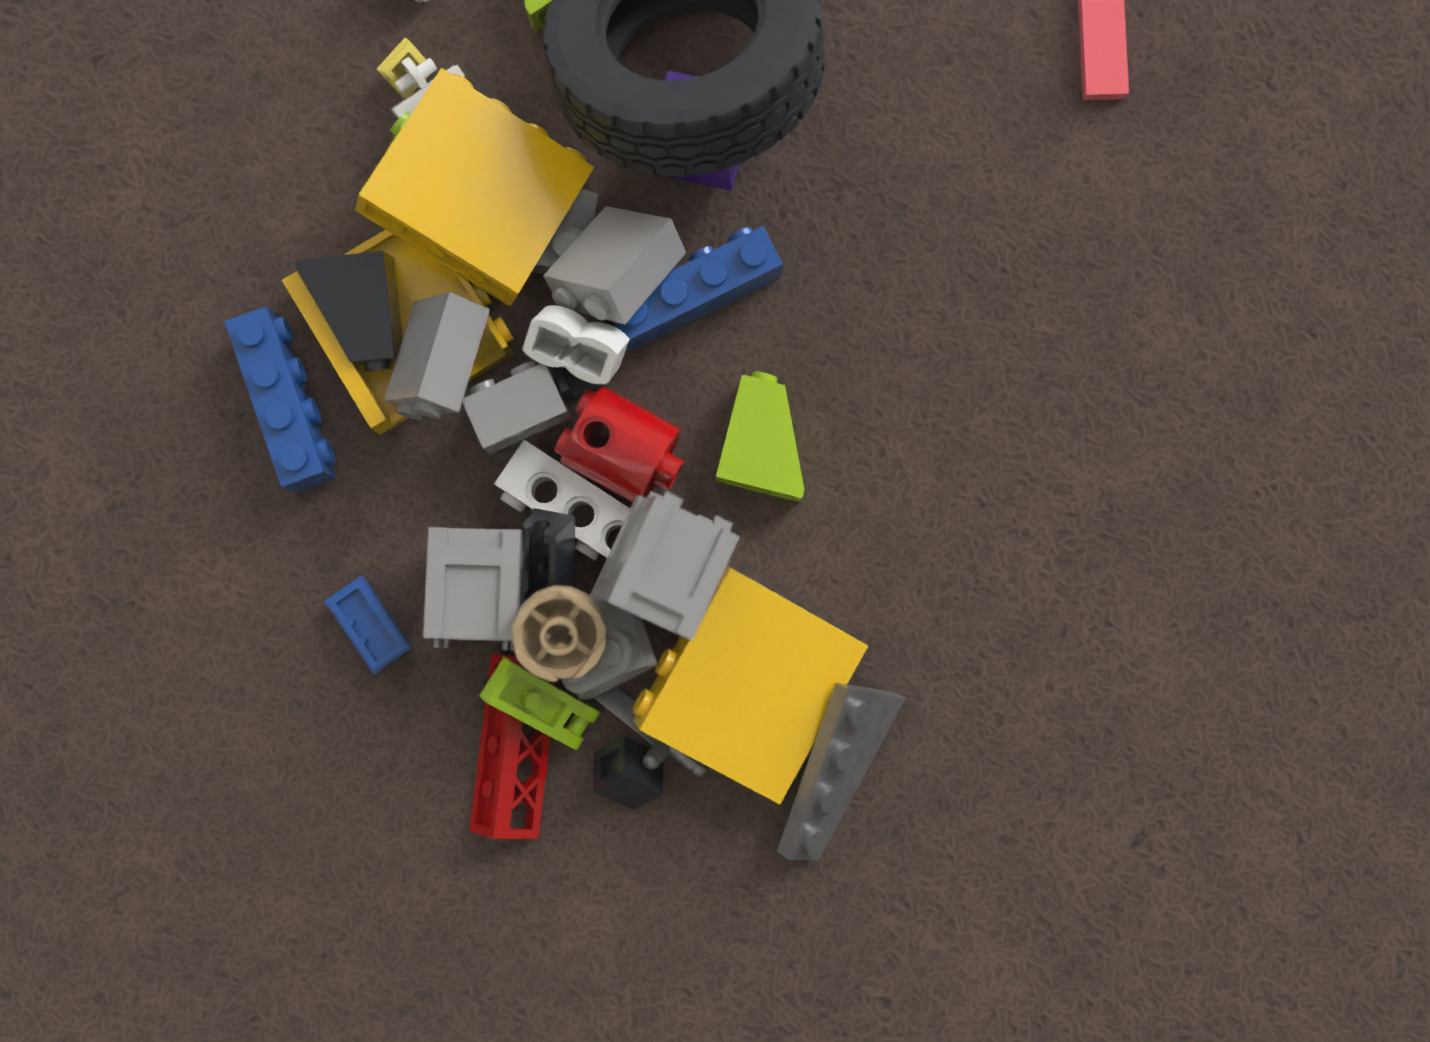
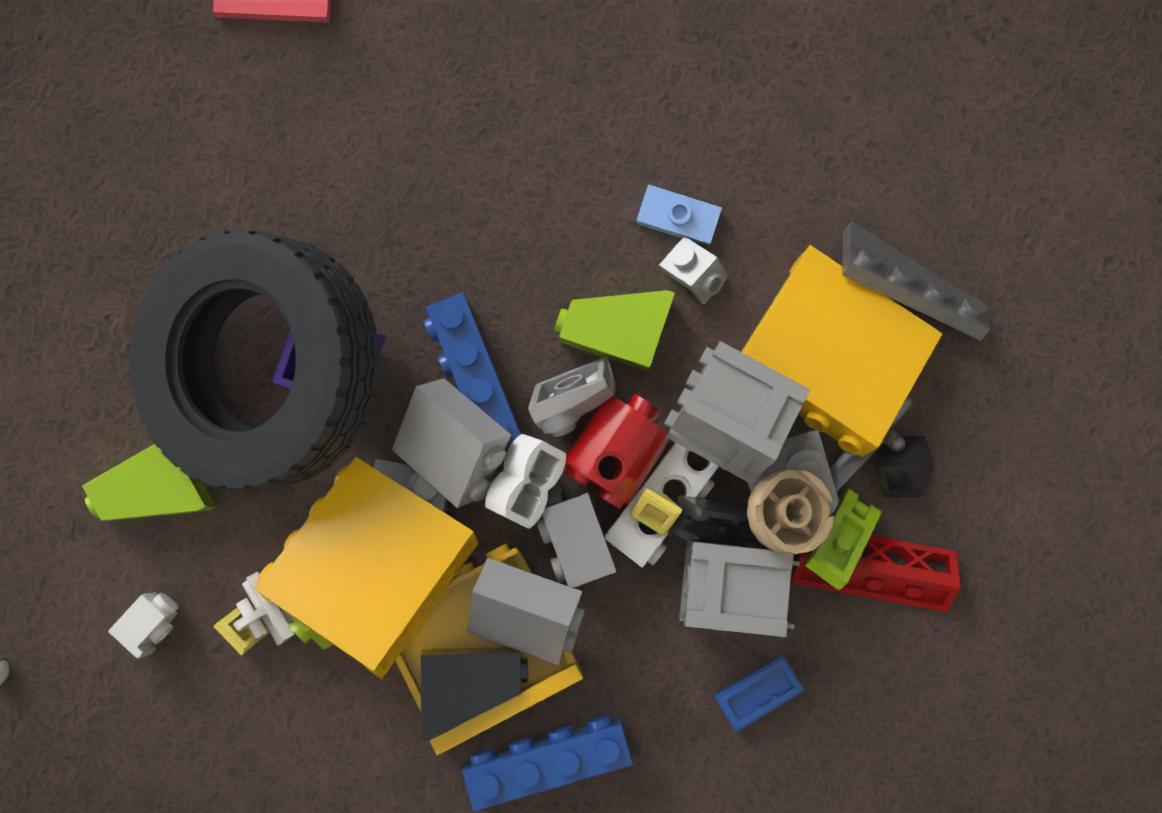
camera: 85 degrees left, 0 degrees up
none -> light grey slope [528,356,616,437]
none -> light yellow slope [630,488,682,536]
none -> light blue plate [636,184,722,247]
none -> light grey bracket [659,236,728,304]

